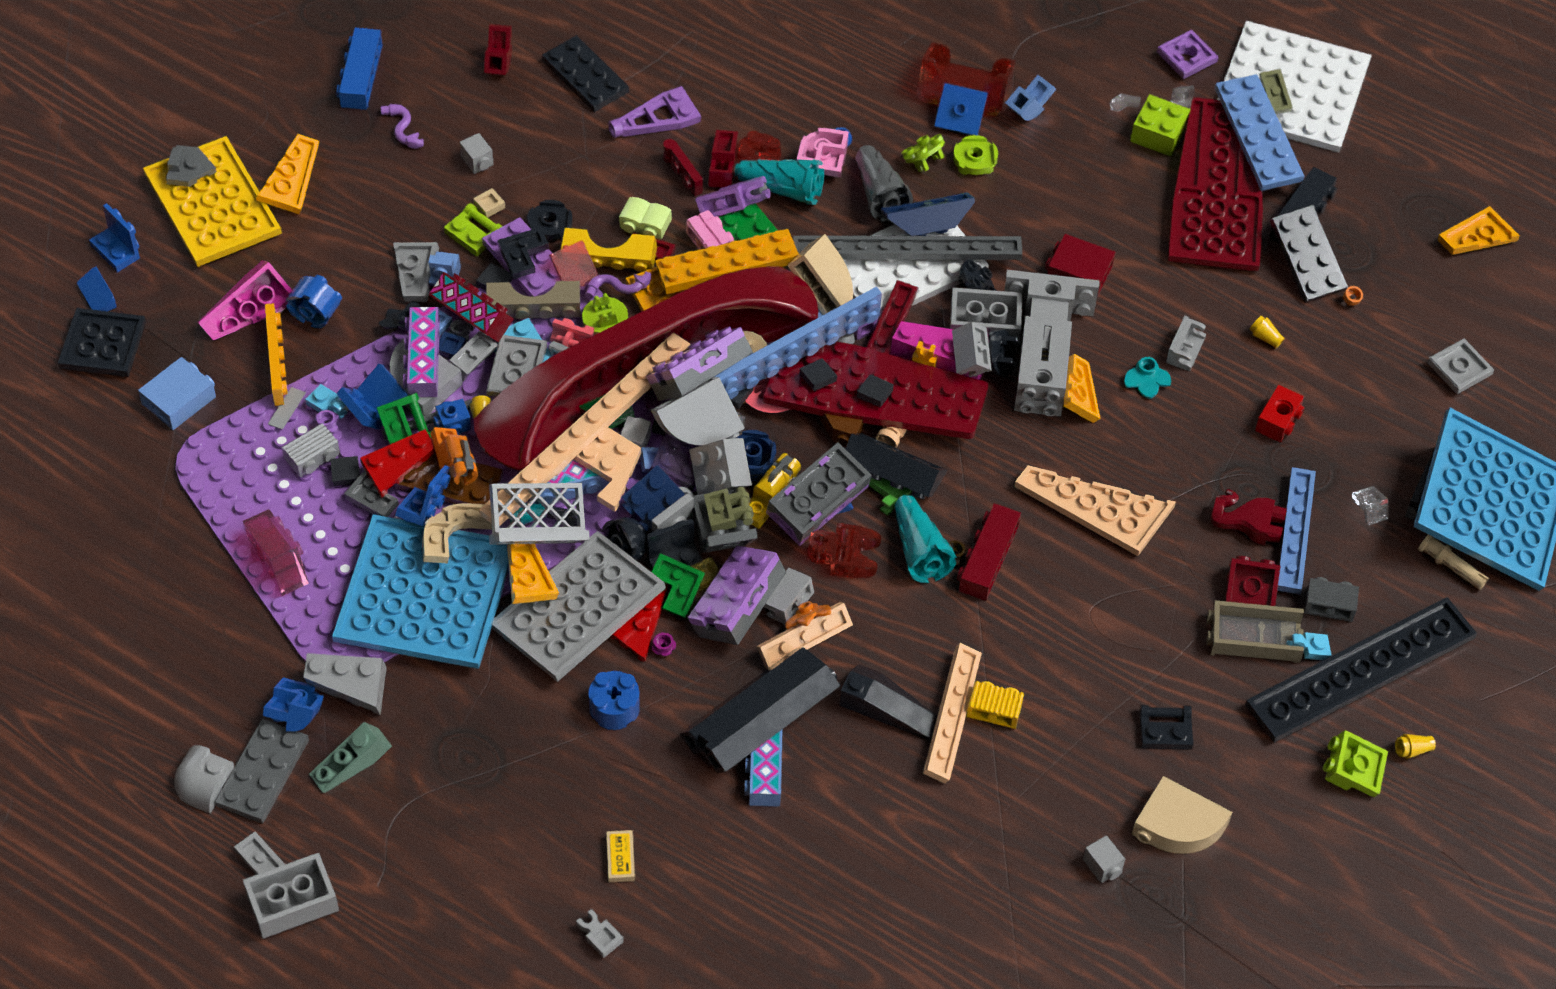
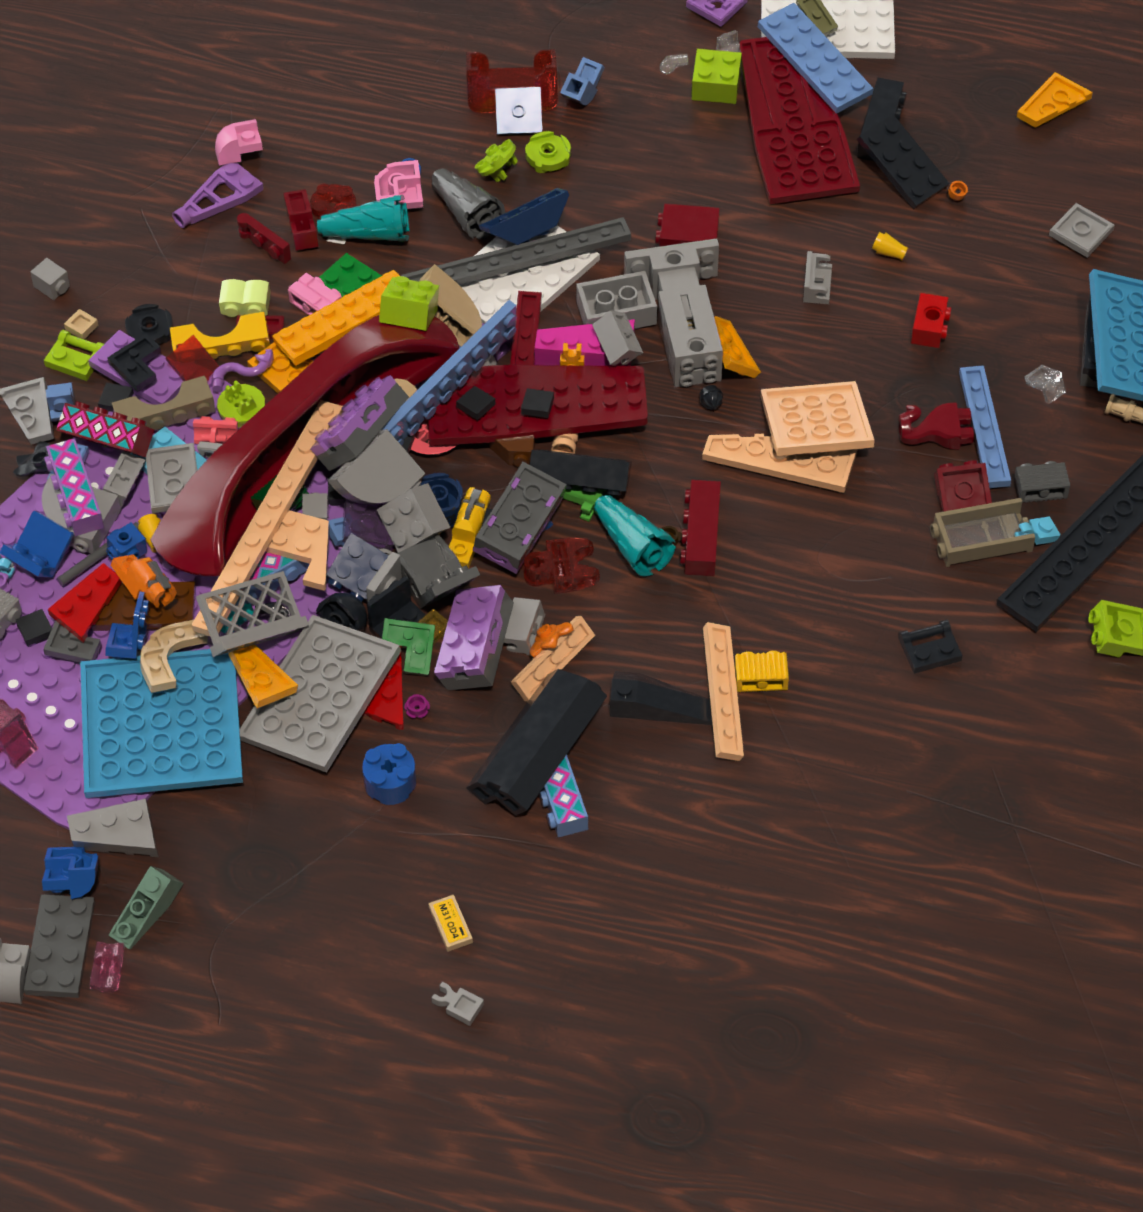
camera: 15 degrees left, 0 degrees up
light grey plate [234,832,285,875] -> none
light grey brick [243,853,339,938] -> none
green plate [376,392,432,444] -> none
dark blue plate [439,331,466,359] -> none
dark grey plate [448,319,474,342] -> none
dark red brick [484,24,512,75] -> none
black plate [542,35,629,112] -> none
medium lavender plate [696,176,770,217] -> none
olive plate [704,487,754,531] -> none
black plate [958,259,996,291] -> none
black plate [989,329,1022,376] -> none
light grey brick [1083,835,1125,883] -> none
teal plate [1124,357,1171,399] -> none
tan brick [1132,776,1232,854] -> none
none -> clear pink hips [90,942,125,993]
none -> bright pink brick [215,119,263,166]
none -> lime brick [379,276,440,331]
none -> black plate [699,385,723,410]
none -> light nougat plate [760,381,874,456]

